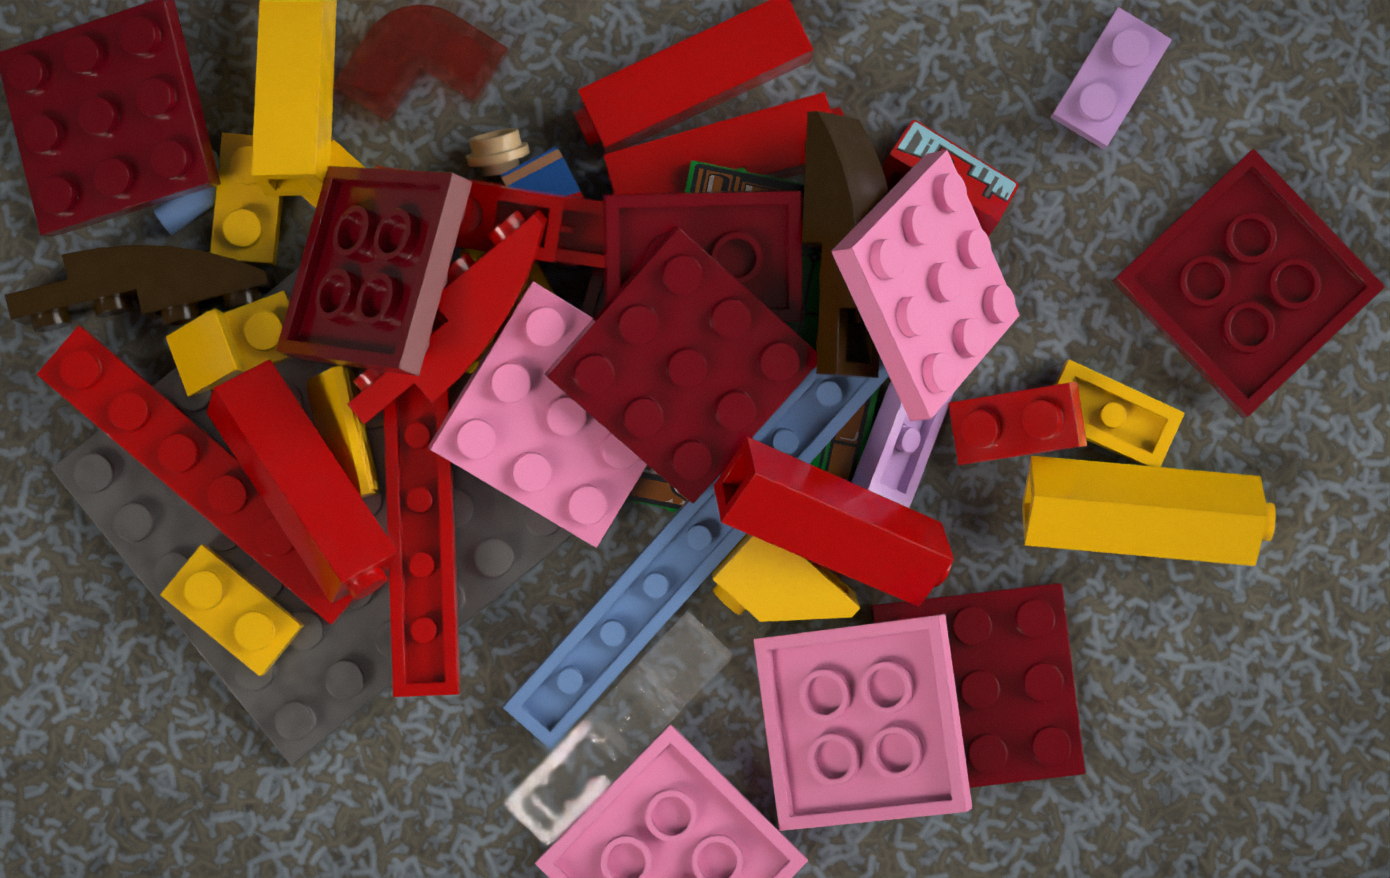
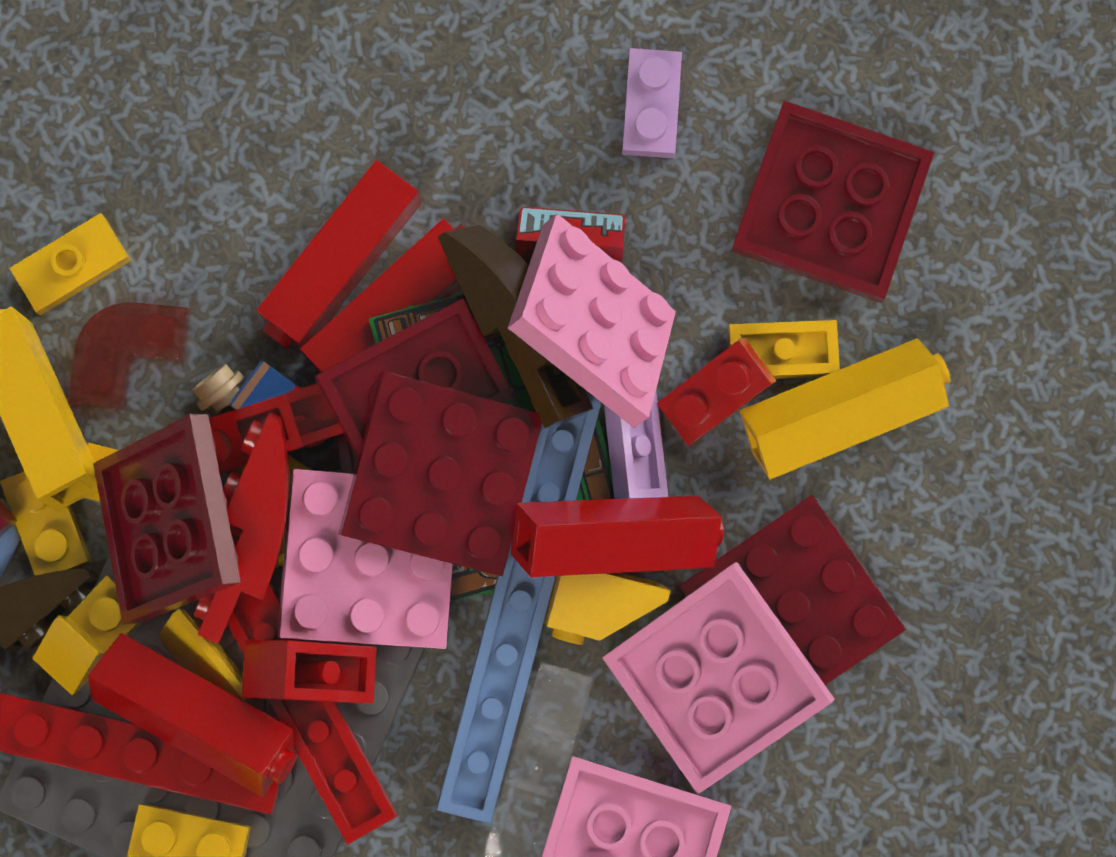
camera: 25 degrees left, 5 degrees down
none -> red slope [242,640,377,704]

